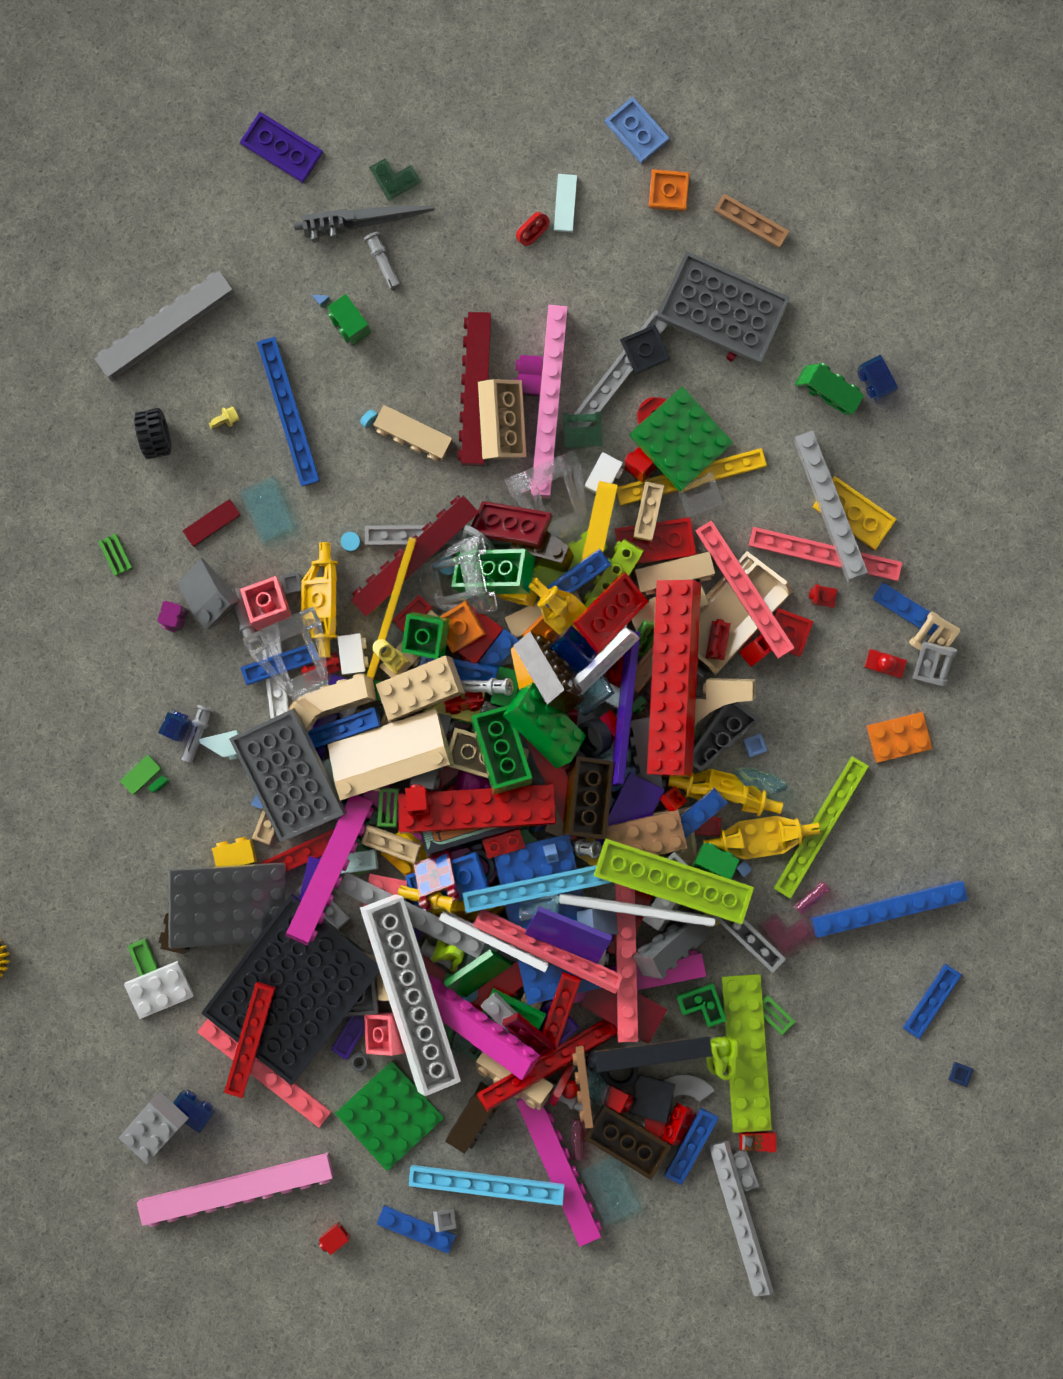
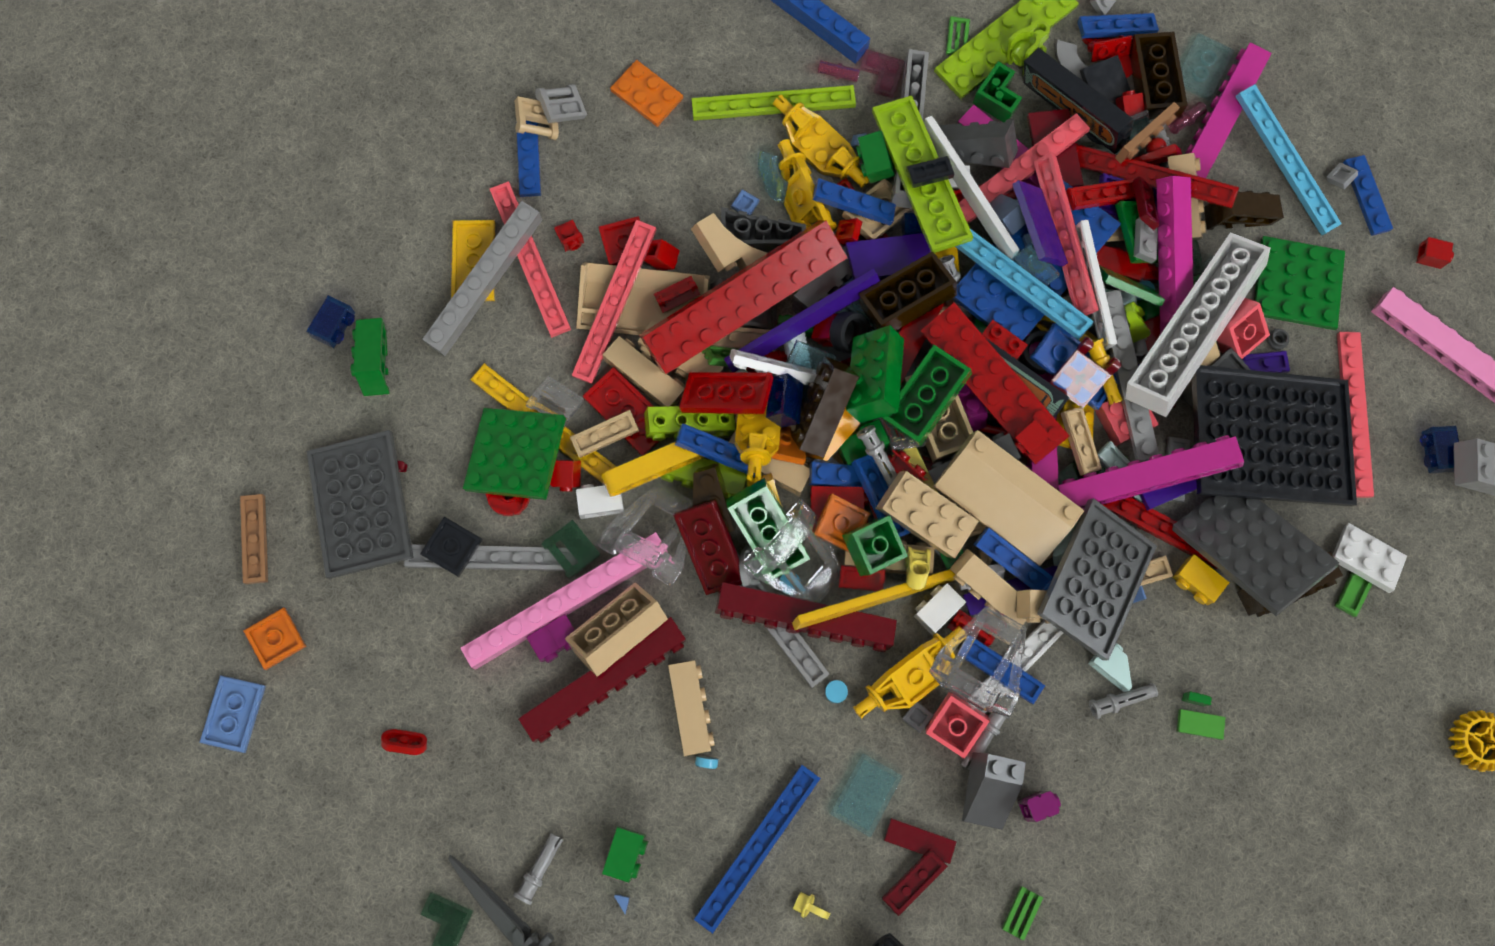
camera: 135 degrees left, 10 degrees down
clear blue brick [158,710,192,742] -> none
red plate [224,982,276,1098] -> none
bright green tile [377,788,399,828] -> none
medium blue piece [543,843,559,864] -> none
light aqua tile [554,174,577,233] -> none
medium nougat plate [606,810,687,855] -> none
red tile [864,649,907,679] -> none
none -> dark red tile [882,848,948,916]
none -> black plate [906,156,954,188]

